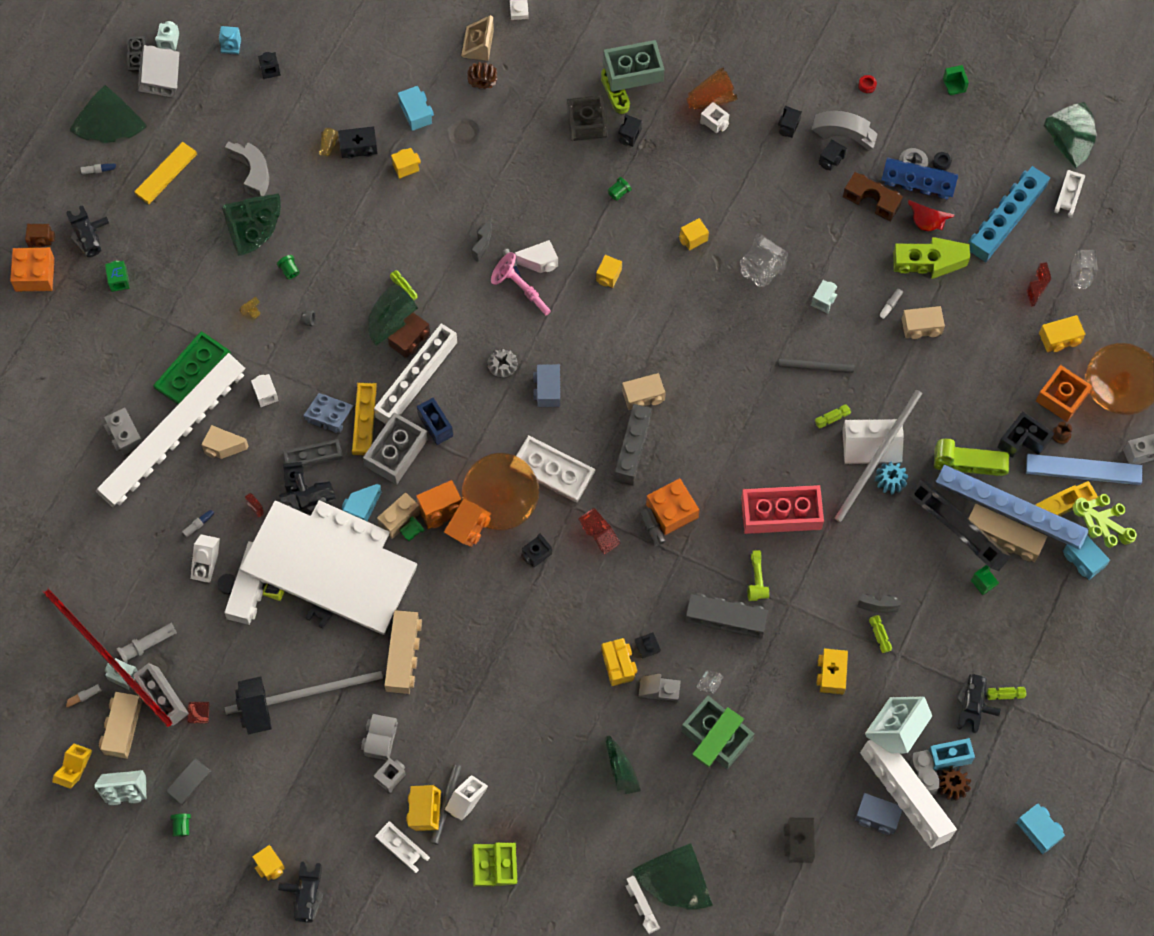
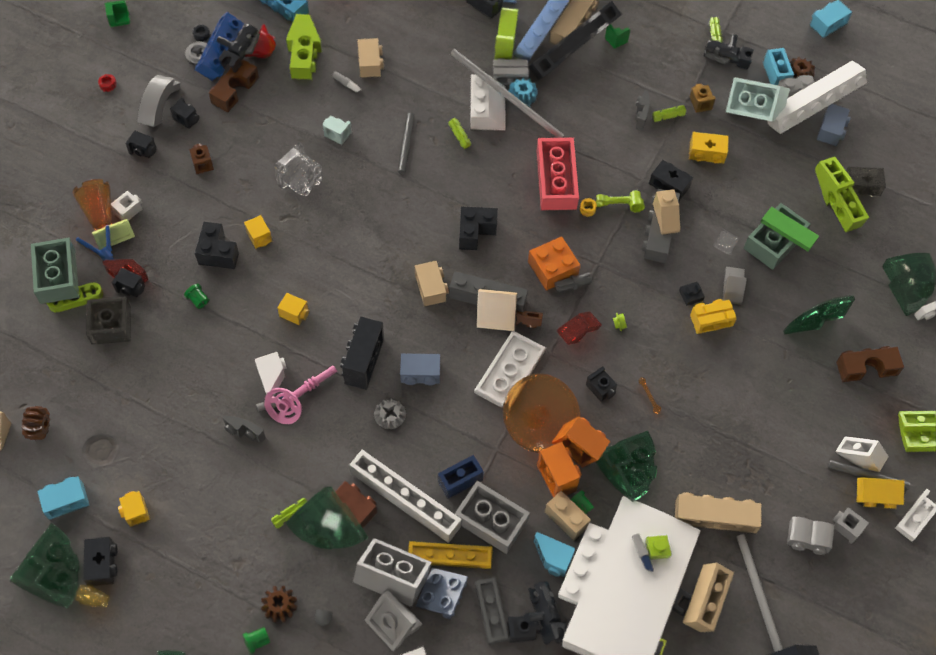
camera: 90 degrees left, 5 degrees down
none -> clear green brick [10,523,80,608]
none -> blue plant [76,225,117,267]
none -> yellowish green tile [92,219,135,250]
none -> clear red slope [102,259,149,283]
none -> reddish brown brick [189,144,214,174]
none -> black brick [195,221,239,269]
none -> black piece [217,24,260,73]
none -> reddish brown gear [261,586,297,623]
none -> black brick [340,316,384,390]
none -> light grey brick [353,538,432,607]
none -> light grey bracket [364,590,422,651]
none -> black brick [459,206,498,250]
none -> tan tile [477,289,517,331]
none -> light grey brick [493,58,528,85]
none -> reddish brown plate [515,310,543,328]
none -> yellow bush [580,198,597,217]
none -> clear green brick [596,430,657,502]
none -> lime plate [613,313,627,331]
none -> light grey piece [632,533,654,572]
none -> clear orange hinge [639,377,661,414]
none -> lime plate [645,535,672,560]
none -> black brick [649,160,693,201]
none -> tan slope [653,189,680,235]
none -> tan brick [683,563,734,632]
none -> pearl gold brick [690,84,715,113]
none -> lime brick [815,157,869,232]
none -> reddish brown arch [836,346,904,382]

